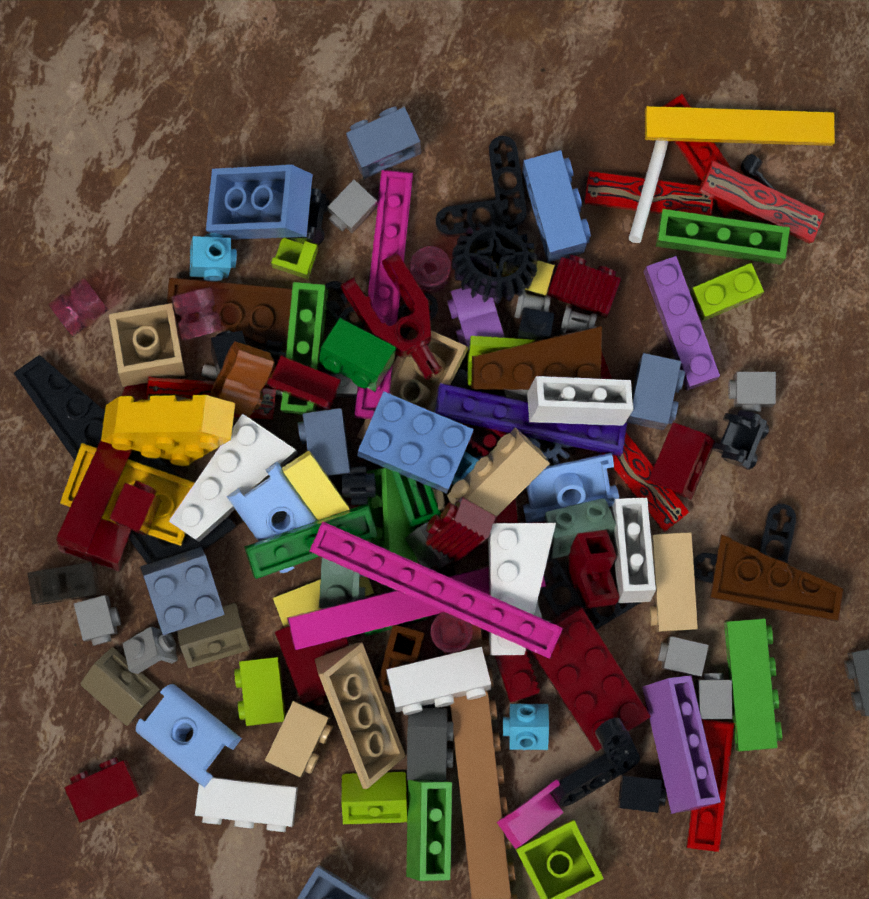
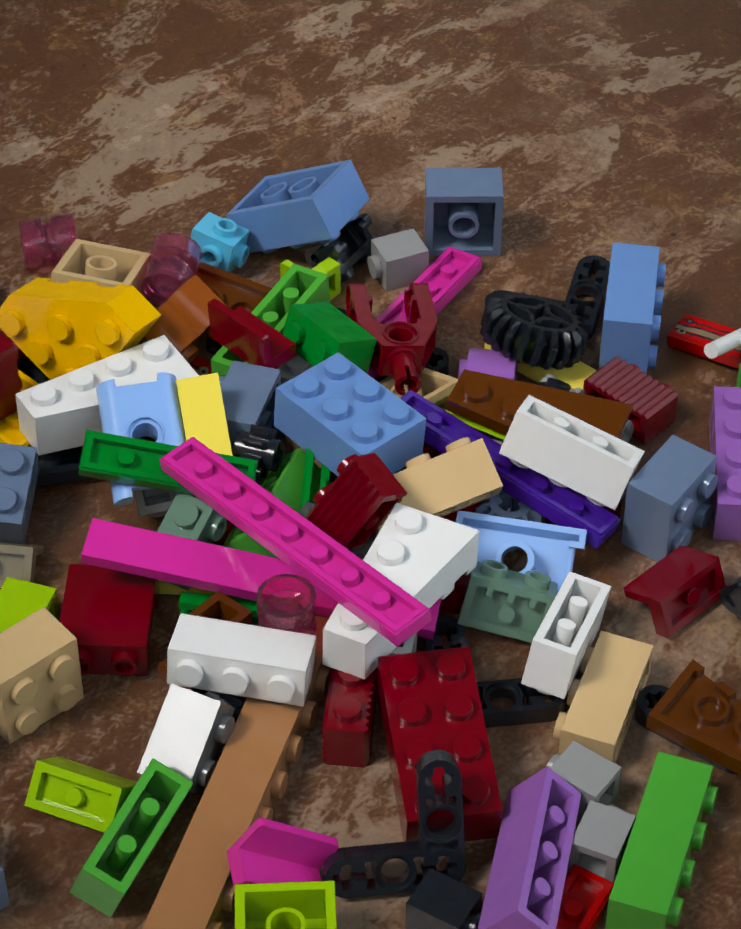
camera: 20 degrees right, 40 degrees down
tan slope [315,642,406,789] -> none
clear pink wheel [410,246,451,293] -> none
medium azure brick [503,704,549,750] -> none
dark red brick [569,530,620,608] -> none
red tile [600,433,689,532] -> none

